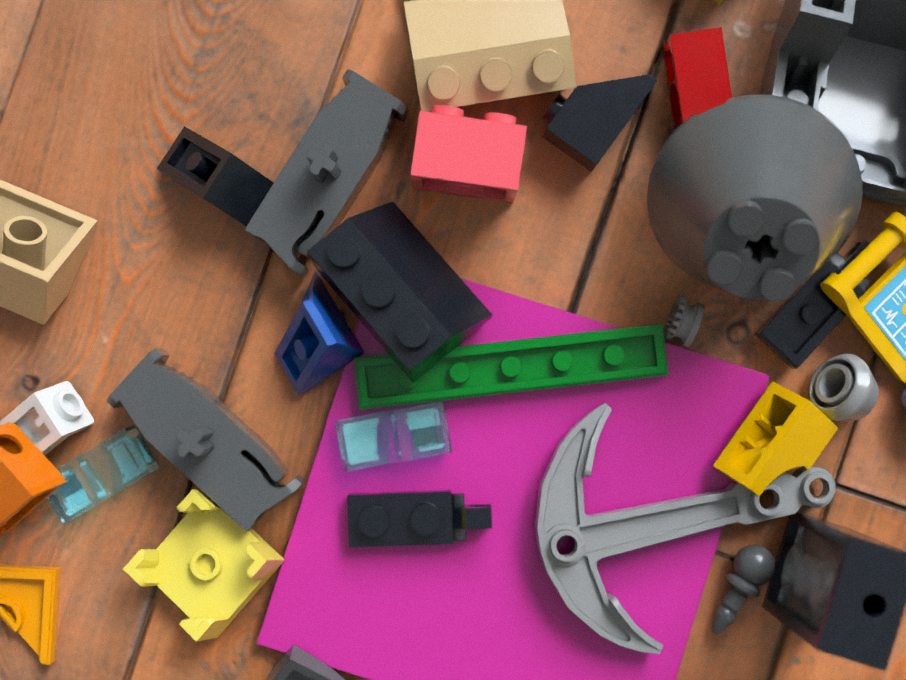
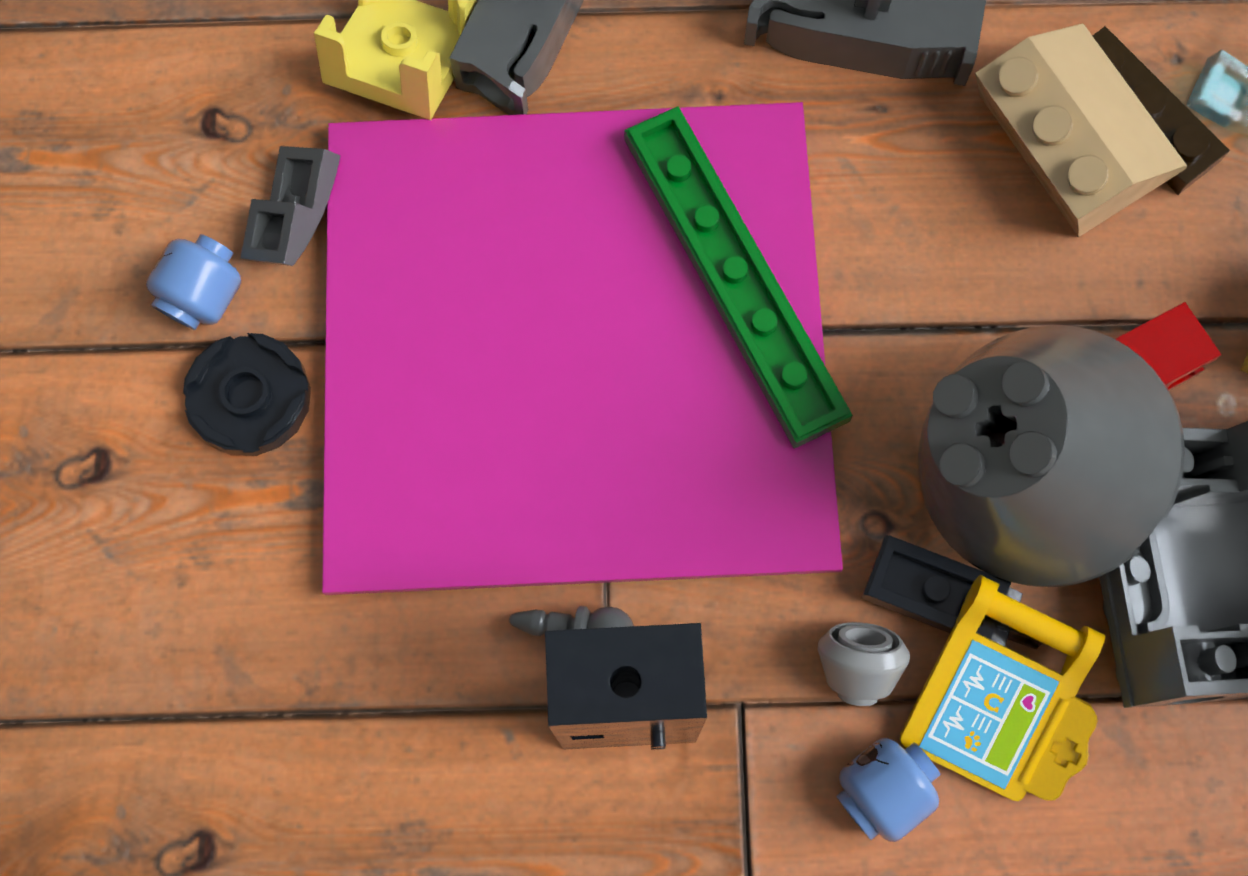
camera: 75 degrees right, 15 degrees down
blue slope [274,270,364,395] -> none
black slope [307,201,493,383] -> none
clear light blue slope [334,401,452,472] -> none
black hinge [347,490,492,548] -> none
coral slope [411,105,527,203] -> none
light grey piece [534,403,836,654] -> none
black slope [542,74,658,172] -> none
light grey bush [664,296,705,347] -> none
yellow arch [713,381,838,496] -> none

